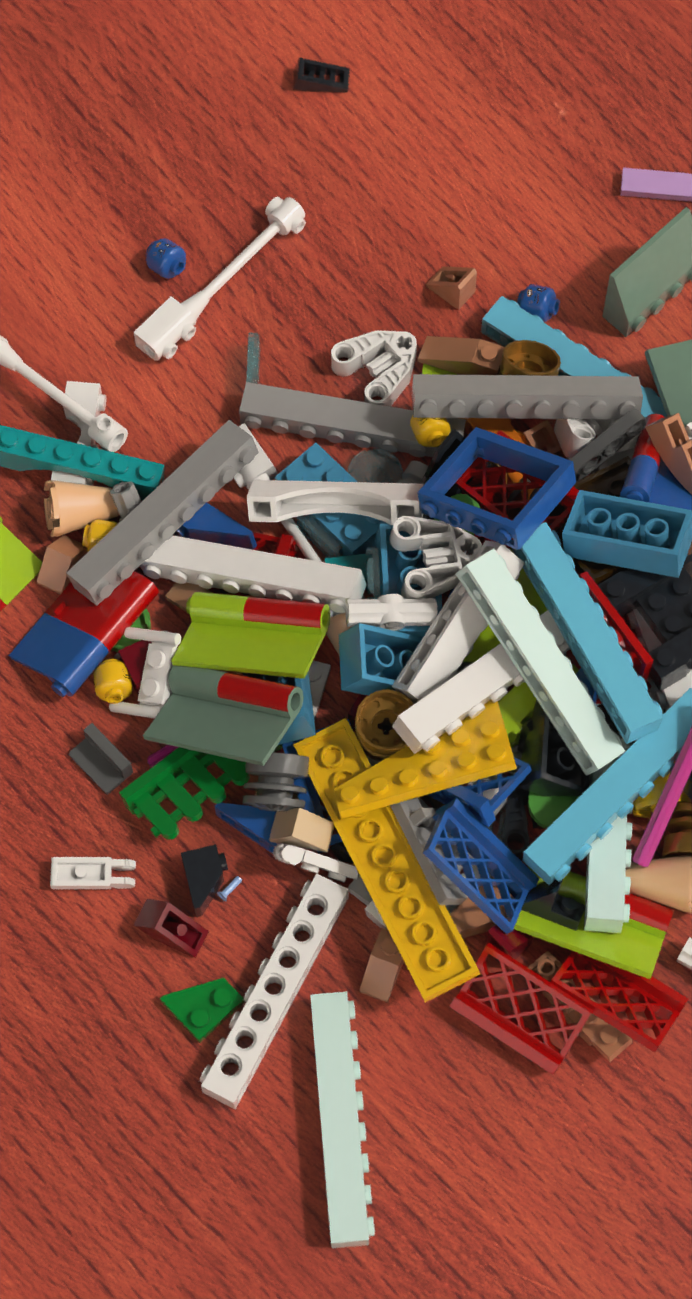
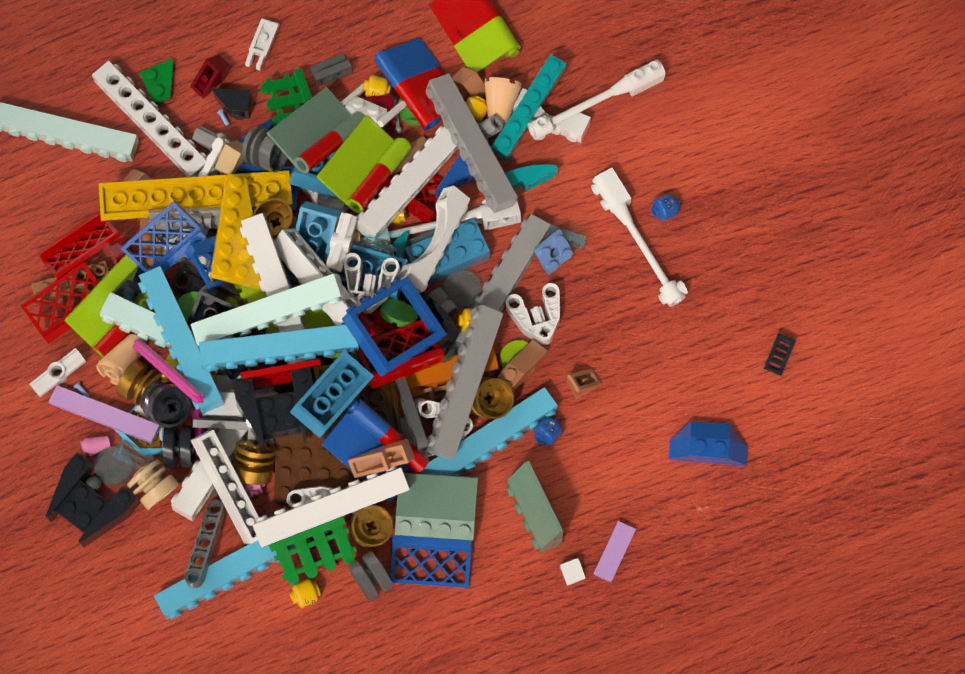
camera: 110 degrees right, 5 degrees up
none -> light grey piece [192,126,232,152]
none -> teal slope [505,165,558,193]
none -> medium blue piece [533,229,574,275]
none -> blue wedge [668,421,747,466]

